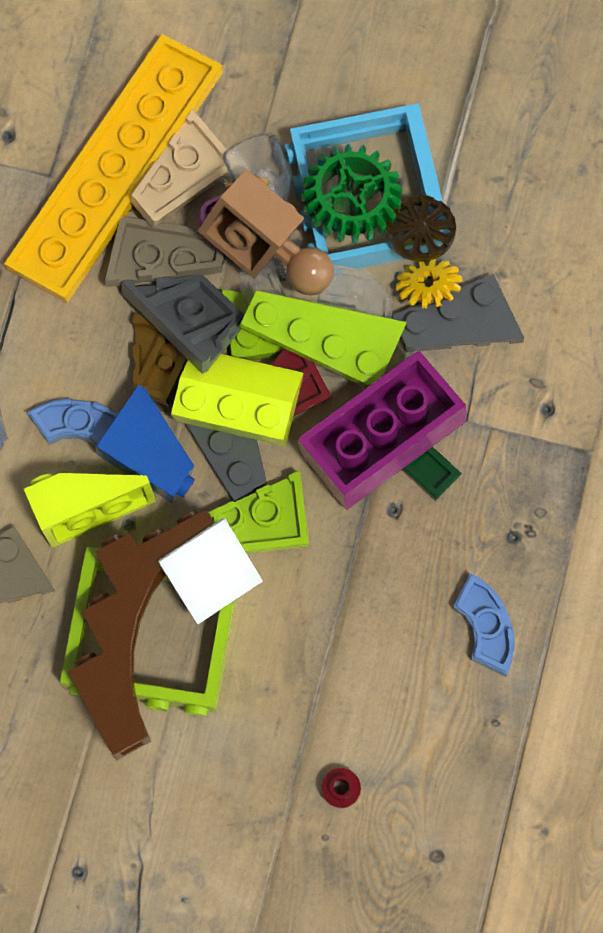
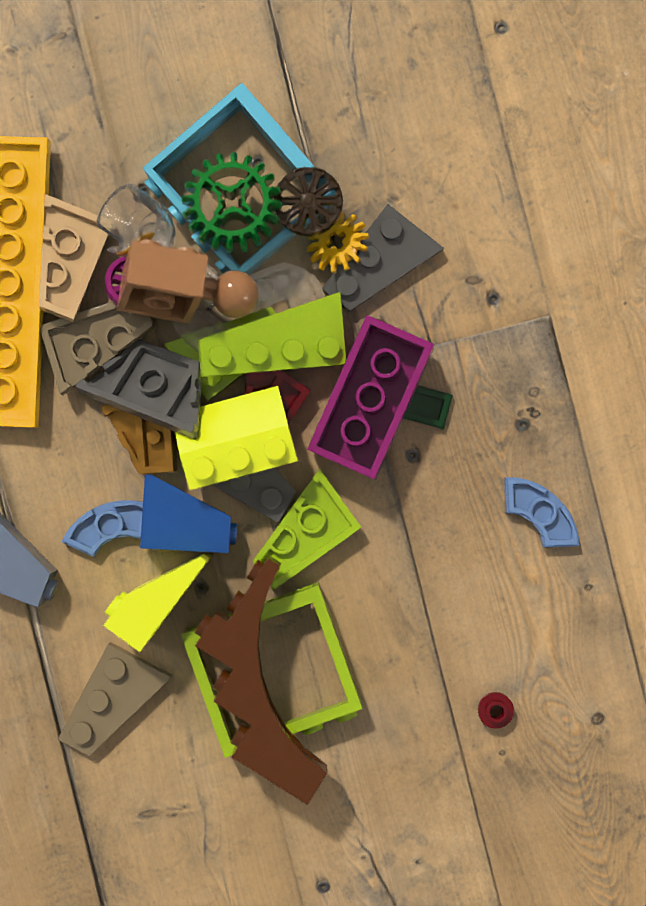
camera: 35 degrees left, 15 degrees up
white piece [158,518,263,624] -> none

